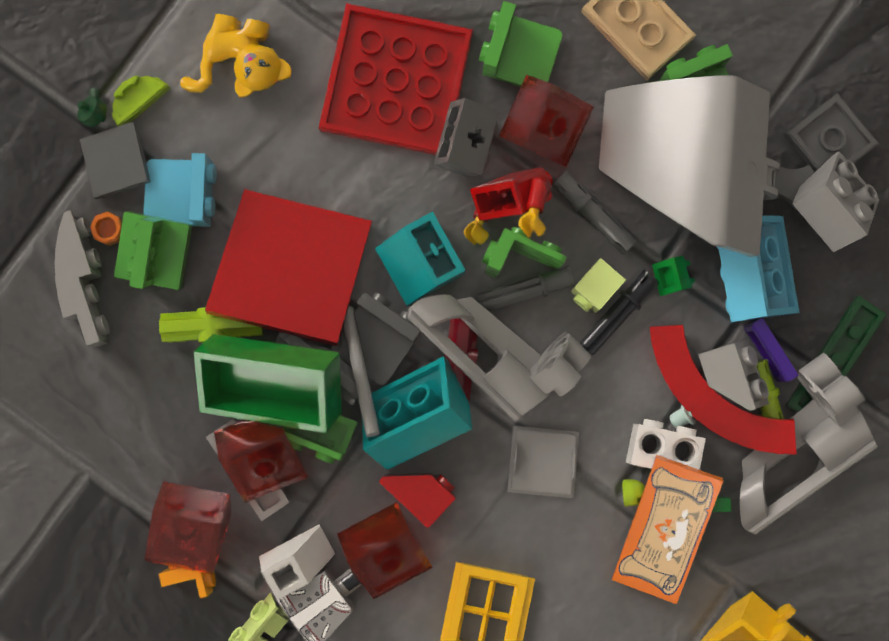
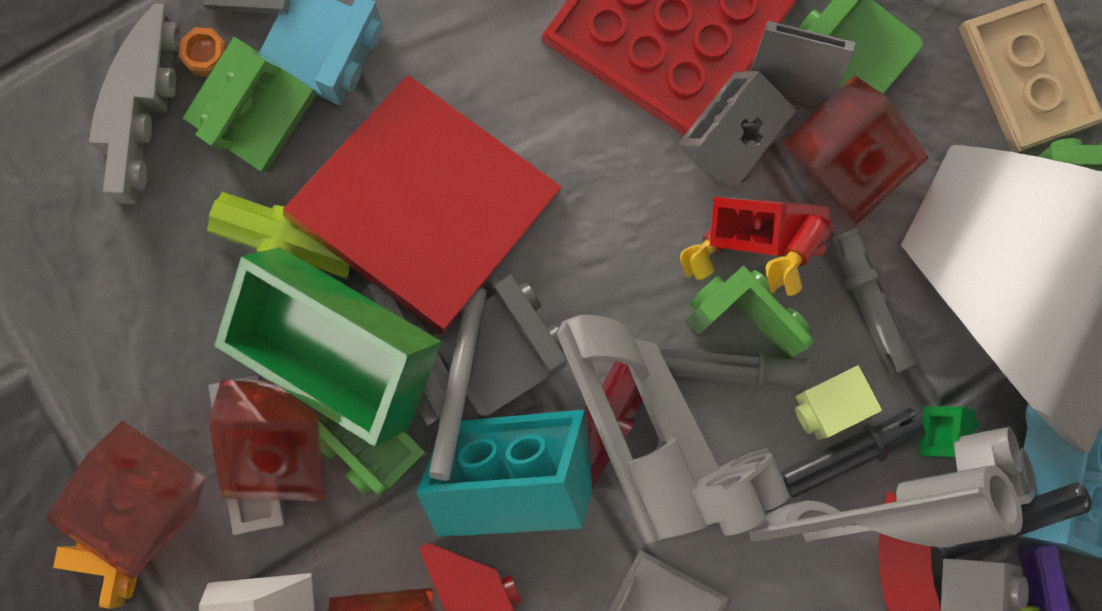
camera: 20 degrees right, 5 degrees down
teal slope [375,211,466,306] -> none
none -> light grey panel [749,427,1037,547]
none -> dark grey piece [750,21,856,110]
none -> black axle [938,482,1092,559]

